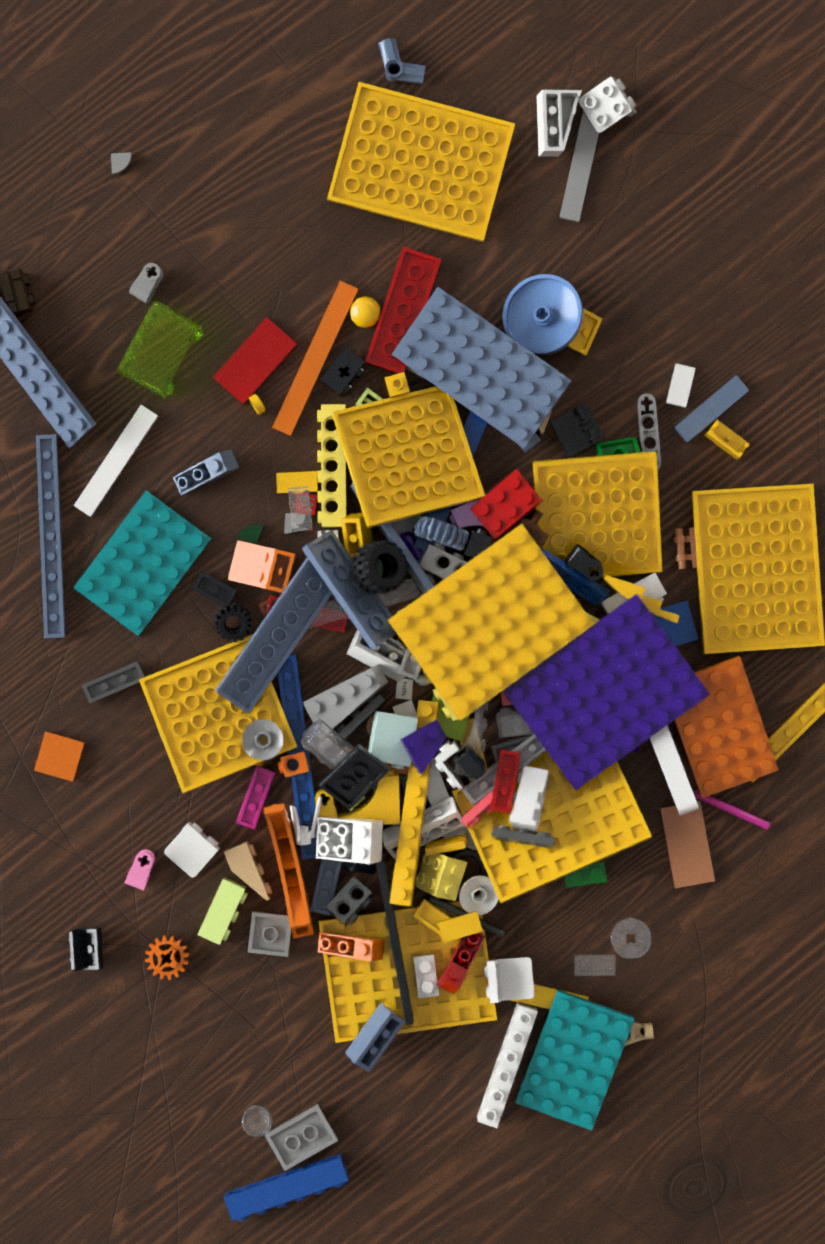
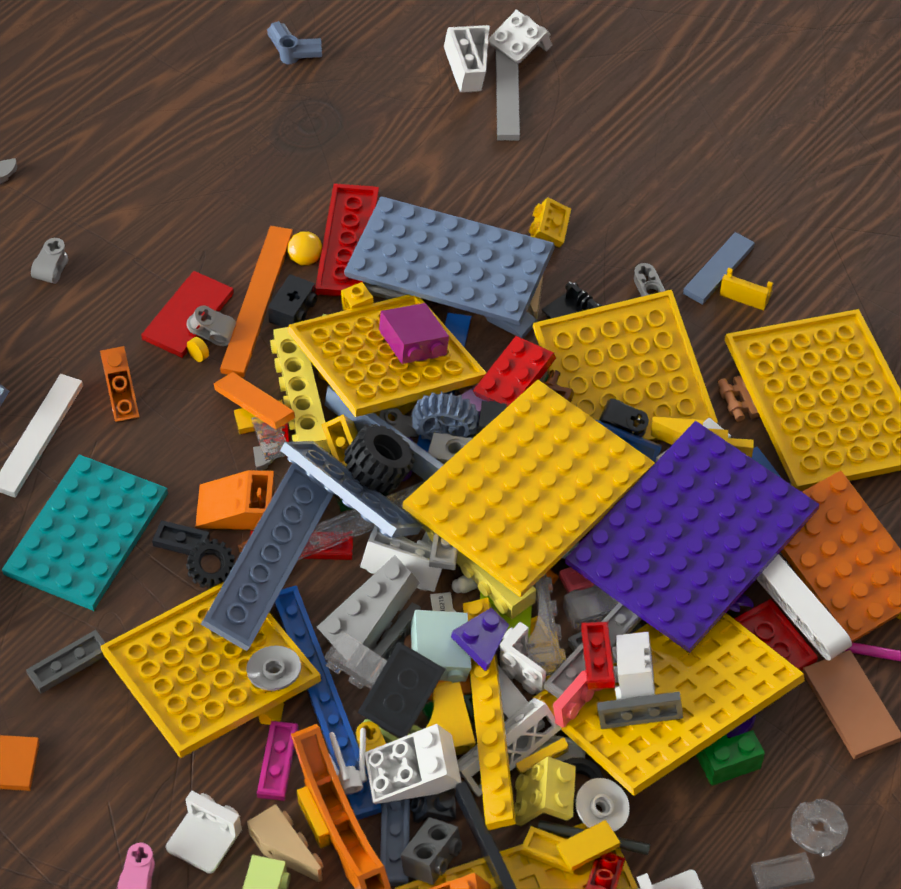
camera: 10 degrees left, 35 degrees down
clear neon green windscreen [118,300,203,399] -> none
sand blue slope [173,450,239,495] -> none
dark green tile [238,524,264,545] -> none
orange brick [278,751,310,777] -> none
yellow plate [327,82,515,242] -> none
black brick [454,744,486,780] -> none
medium blue dish [502,274,583,355] -> none
white tile [666,363,696,408] -> none
none -> orange slope [100,346,139,422]
none -> light grey piece [186,306,236,346]
none -> orange tile [214,372,295,429]
none -> yellow tile [297,786,330,848]
none -> magenta brick [379,303,449,364]
none -> red plate [735,599,818,671]

